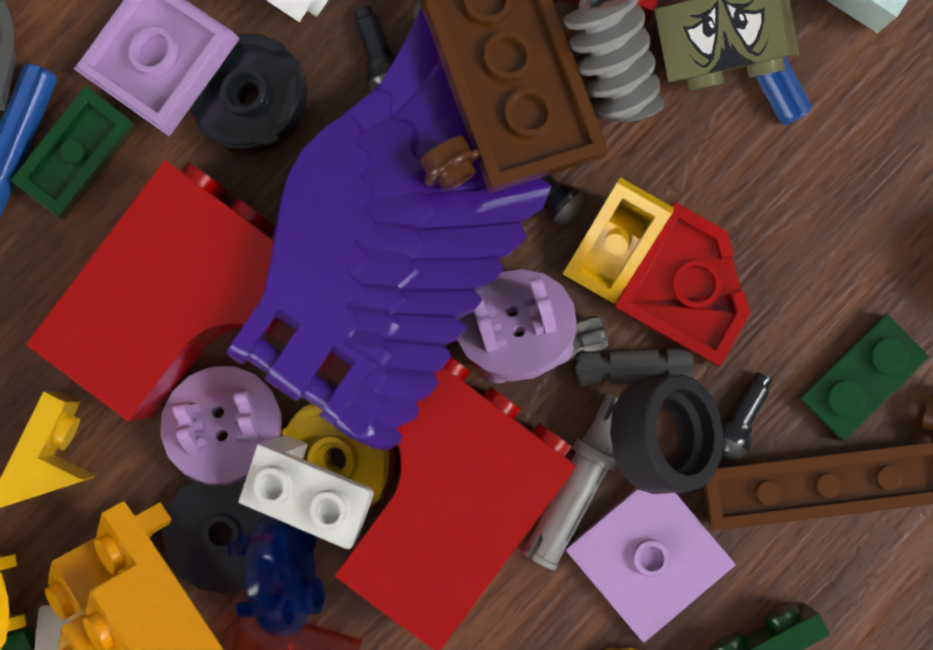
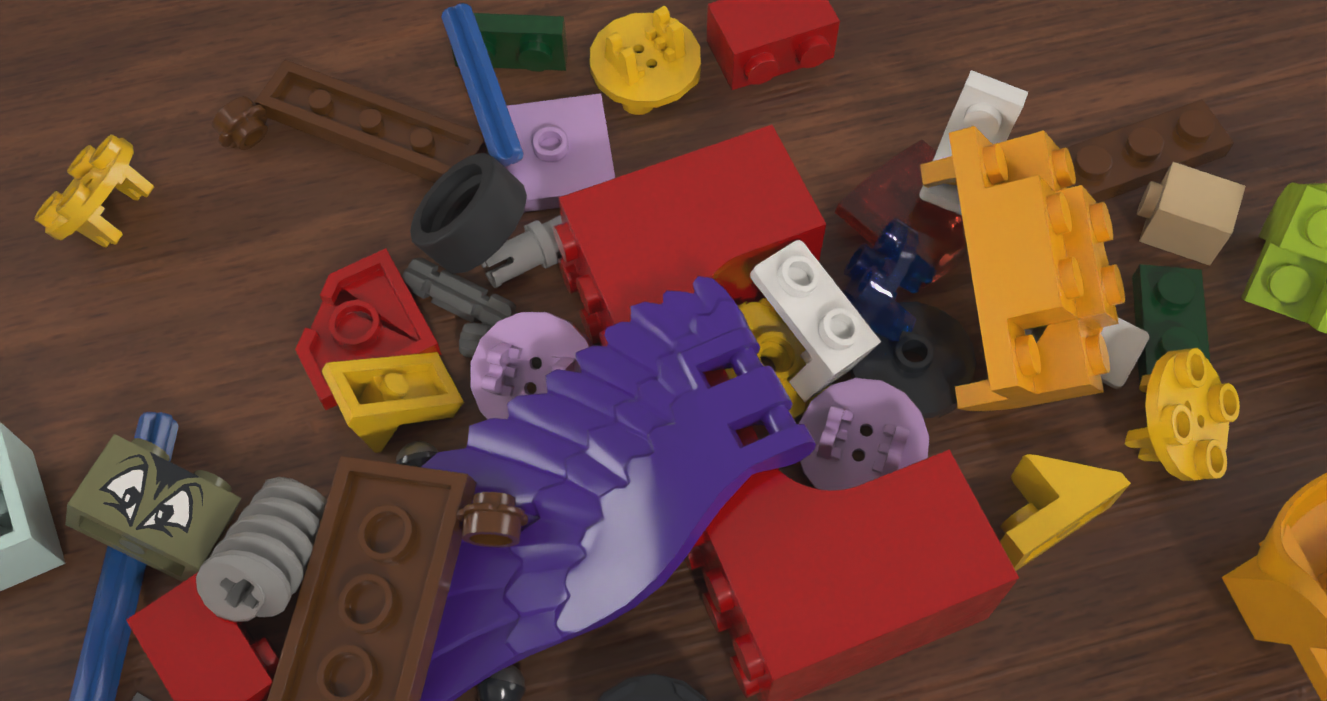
camera: 150 degrees left, 25 degrees down
black piece [721,372,772,460] -> none
dark green plate [797,314,930,441] -> none
none -> blue axle [441,3,524,167]

